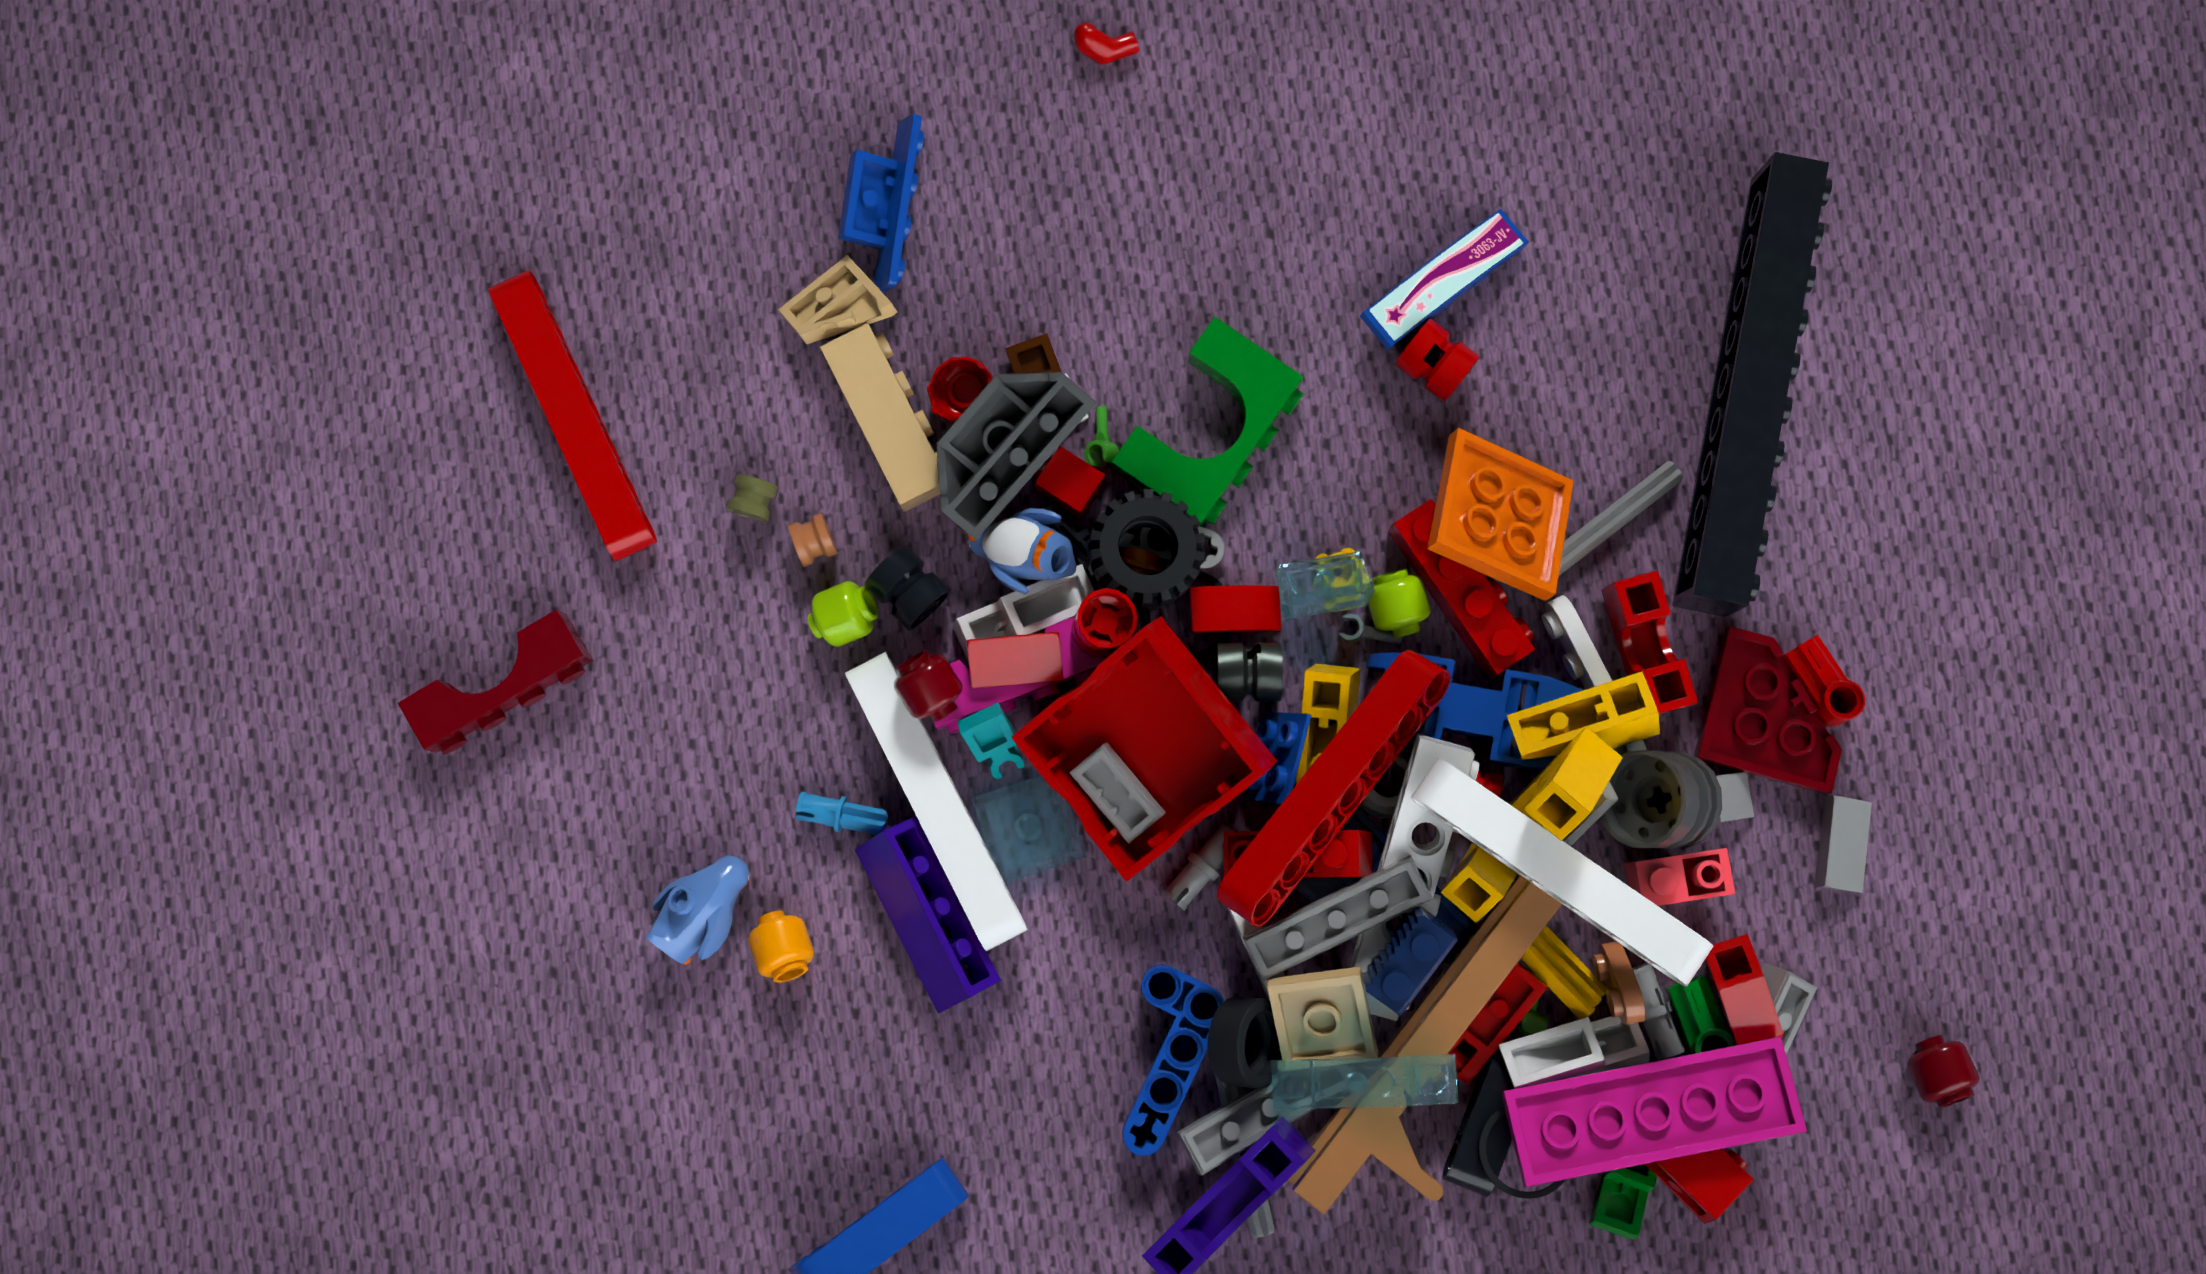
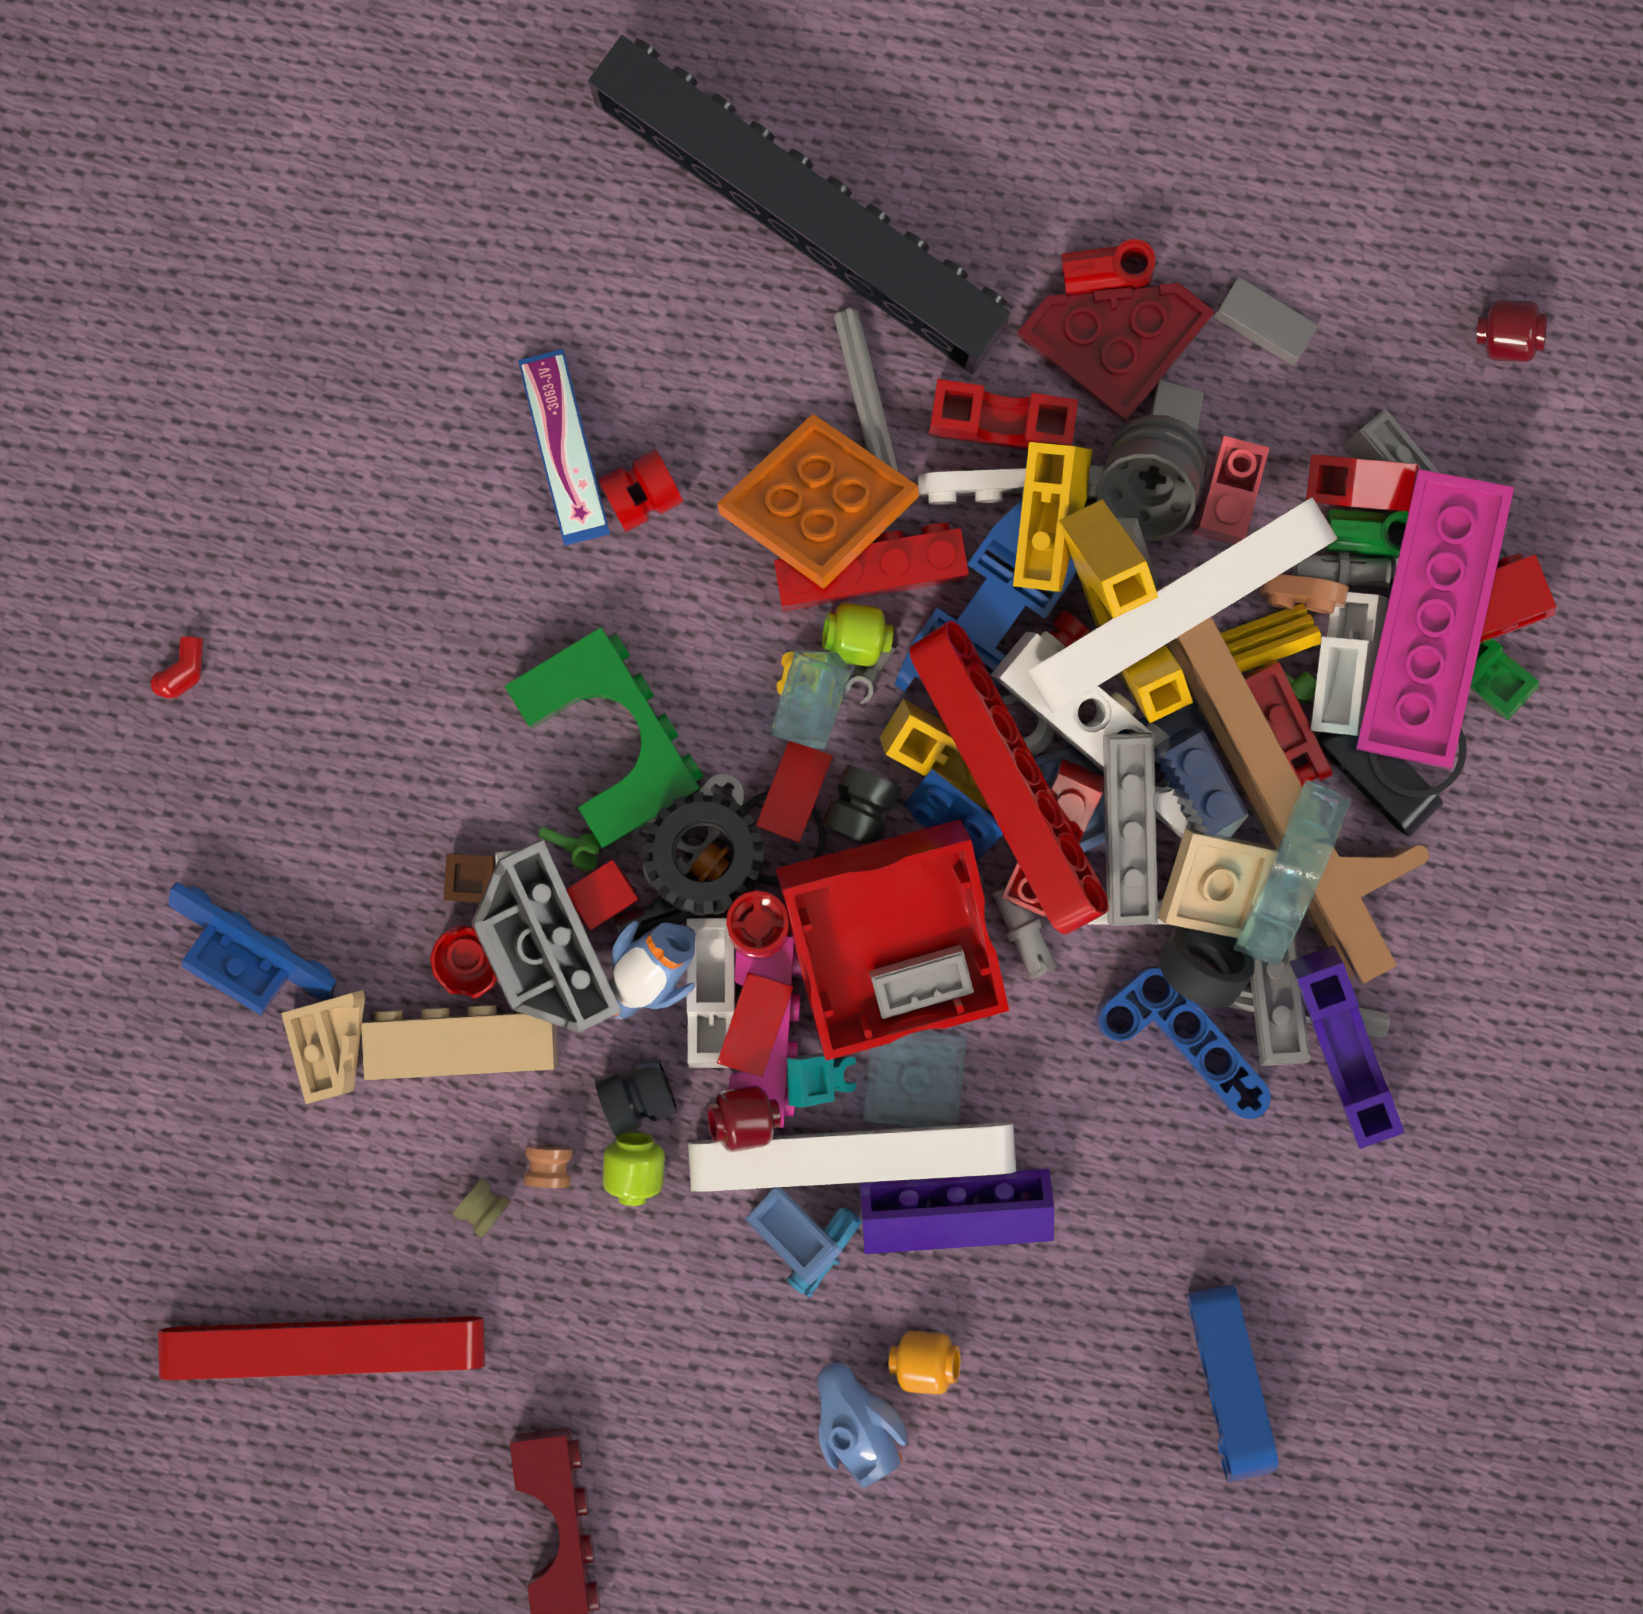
camera: 70 degrees left, 5 degrees up
none -> medium blue tile [745,1187,843,1285]

